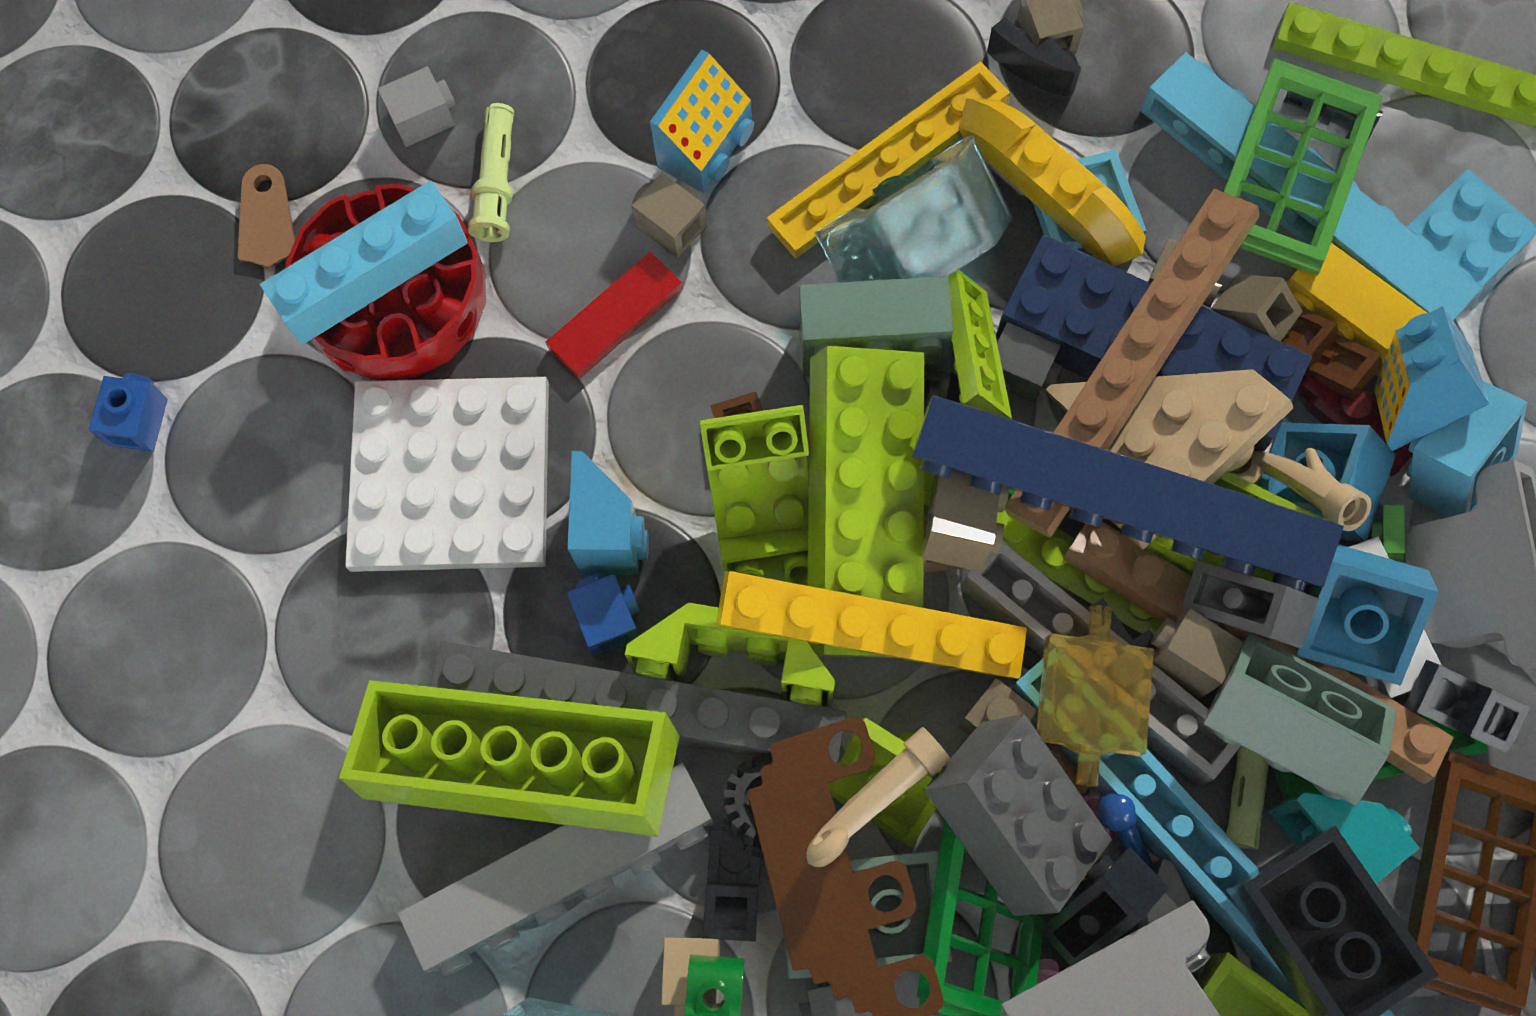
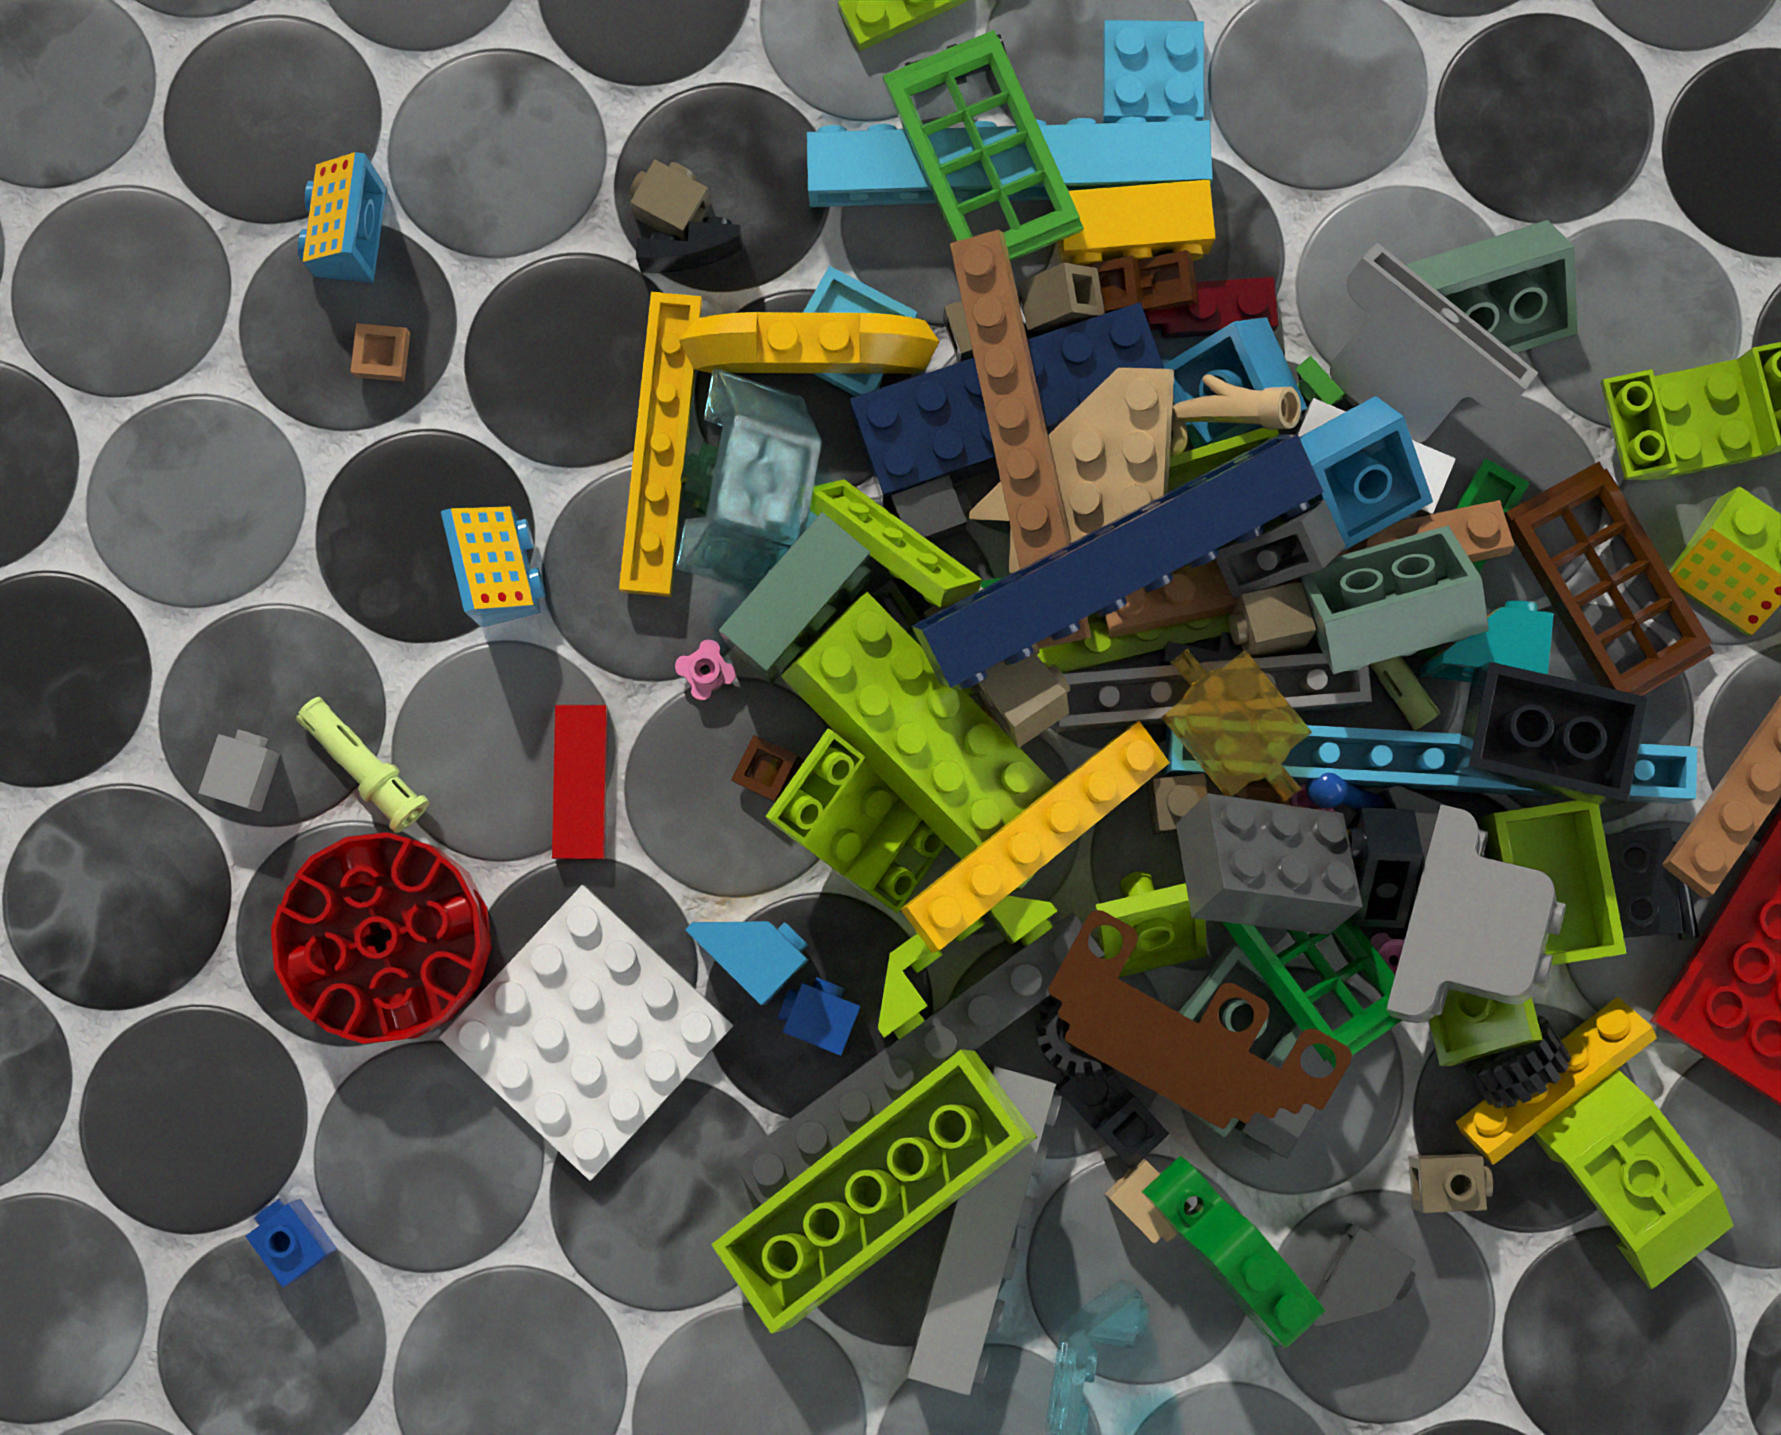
camera: 50 degrees left, 10 degrees up
medium nougat piece [238,164,295,269] -> none
medium azure brick [260,180,468,345] -> none
dark tan brick [631,173,707,258] -> none
tan plant [806,727,951,867] -> none
dark azure slope [1374,306,1490,451] -> none
black slope [1404,659,1531,754] -> none
medium azure brick [1406,380,1528,518] -> none
none -> bright pink plate [675,640,736,700]

